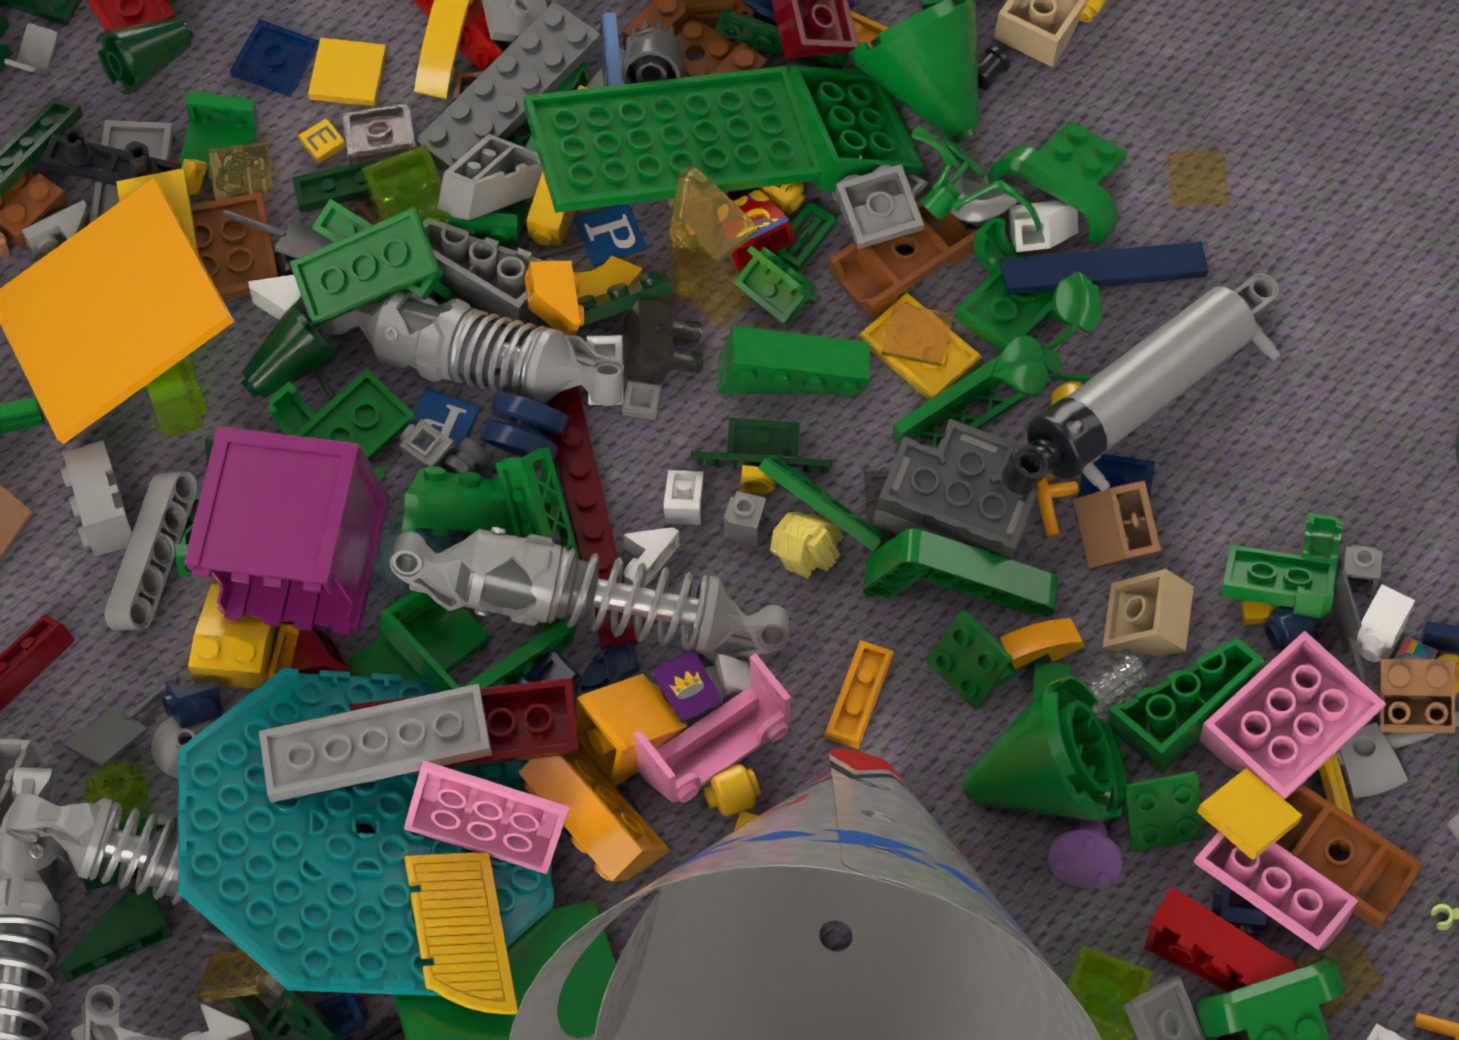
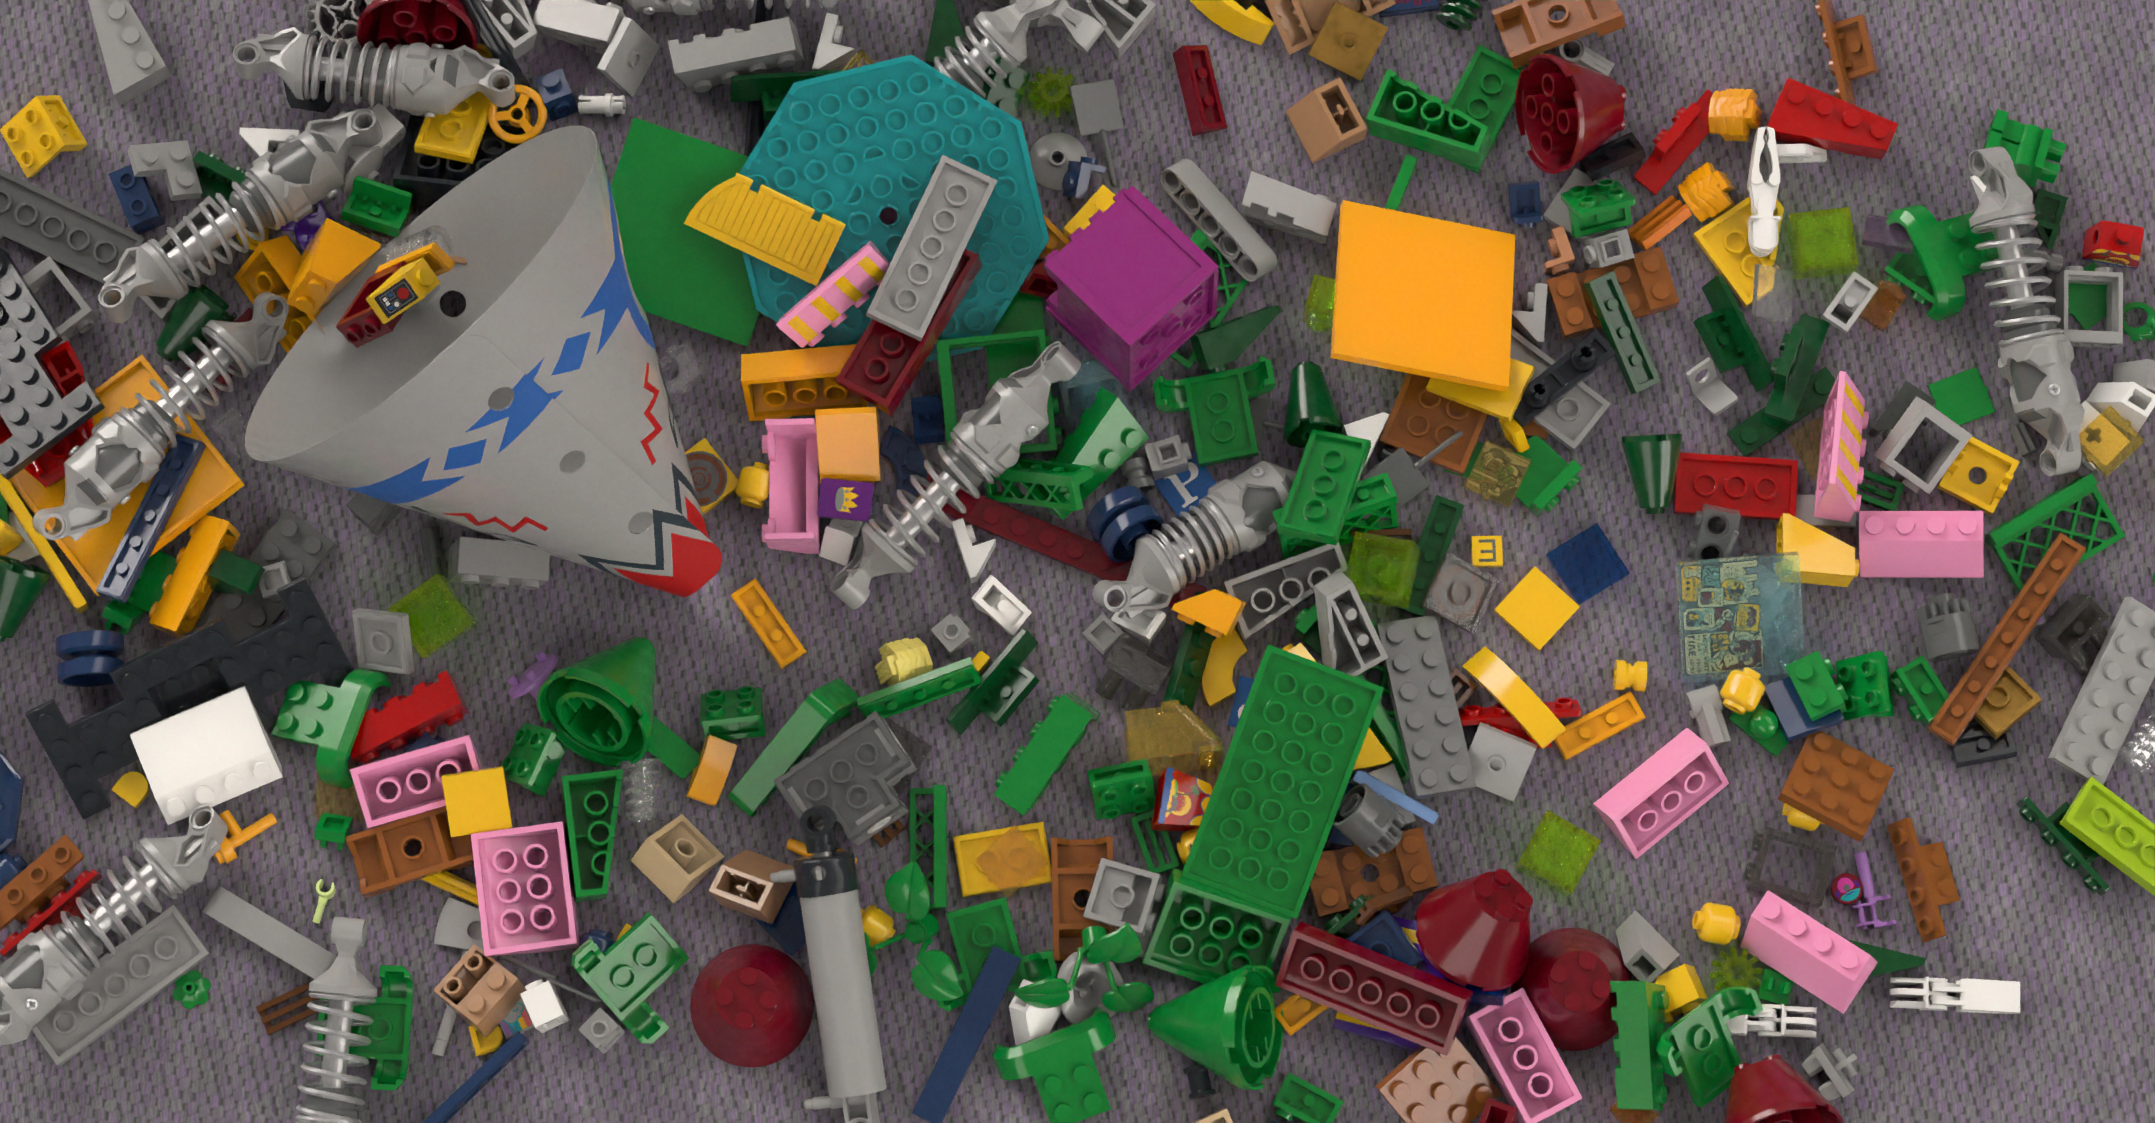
camera: 125 degrees right, 15 degrees up
none -> green tile [314,813,353,851]
none -> dark red cone [690,944,814,1067]

